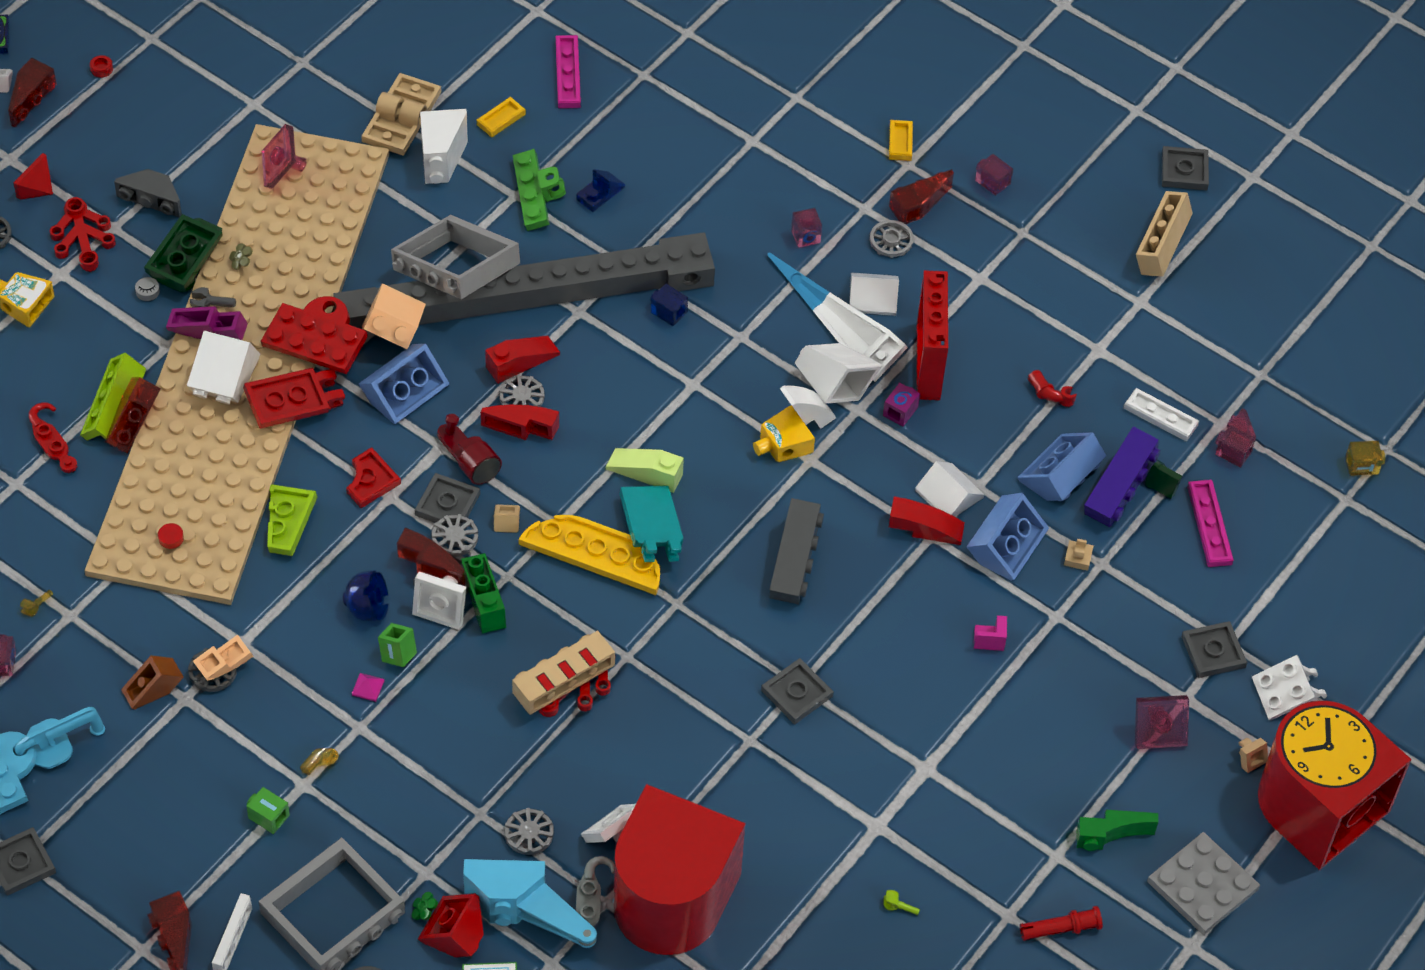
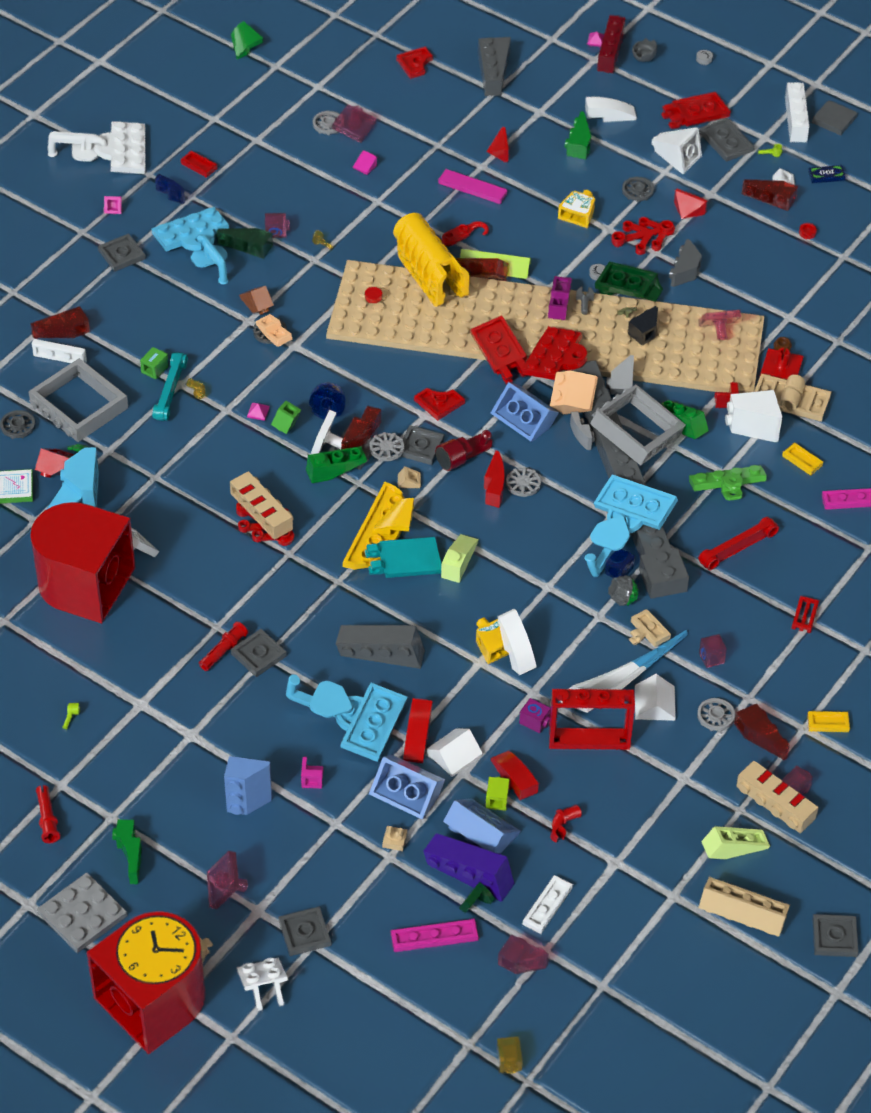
camera: 90 degrees right, 5 degrees down
white slope [187,331,260,405] -> none
lime wing [267,484,317,556] -> none
red slope [485,336,560,384] -> none
light grey wheel [504,808,554,855] -> none
clear blue slope [576,169,625,212] -> none
white slope [795,343,882,403] -> none
none -> teal piece [152,352,188,421]
none -> red pin [199,621,248,671]
none -> clear green slope [216,228,273,259]
none -> medium blue slope [224,756,272,815]
none -> medium azure plate [286,674,407,762]
none -> yellow slope [373,498,414,535]
none -> yellow piece [393,213,469,307]
none -> lime brick [486,777,509,811]
none -> red slope [491,751,539,800]
none -> light grey slope [570,411,595,450]
none -> medium azure plate [585,474,678,577]
none -> light grey slope [606,355,634,395]
none -> dark grey piece [608,575,638,606]
none -> black slope [628,306,658,346]
none -> tan plate [629,609,671,647]
none -> green slope [662,400,709,439]
none -> red piece [698,517,779,570]
none -> yellowish green slope [701,826,770,859]
none -> red panel [714,382,739,408]
none -> tan brick [736,761,818,834]
none -> red tile [760,348,803,380]
none -> reddish brown plate [773,337,792,352]
none -> red tile [791,596,819,633]

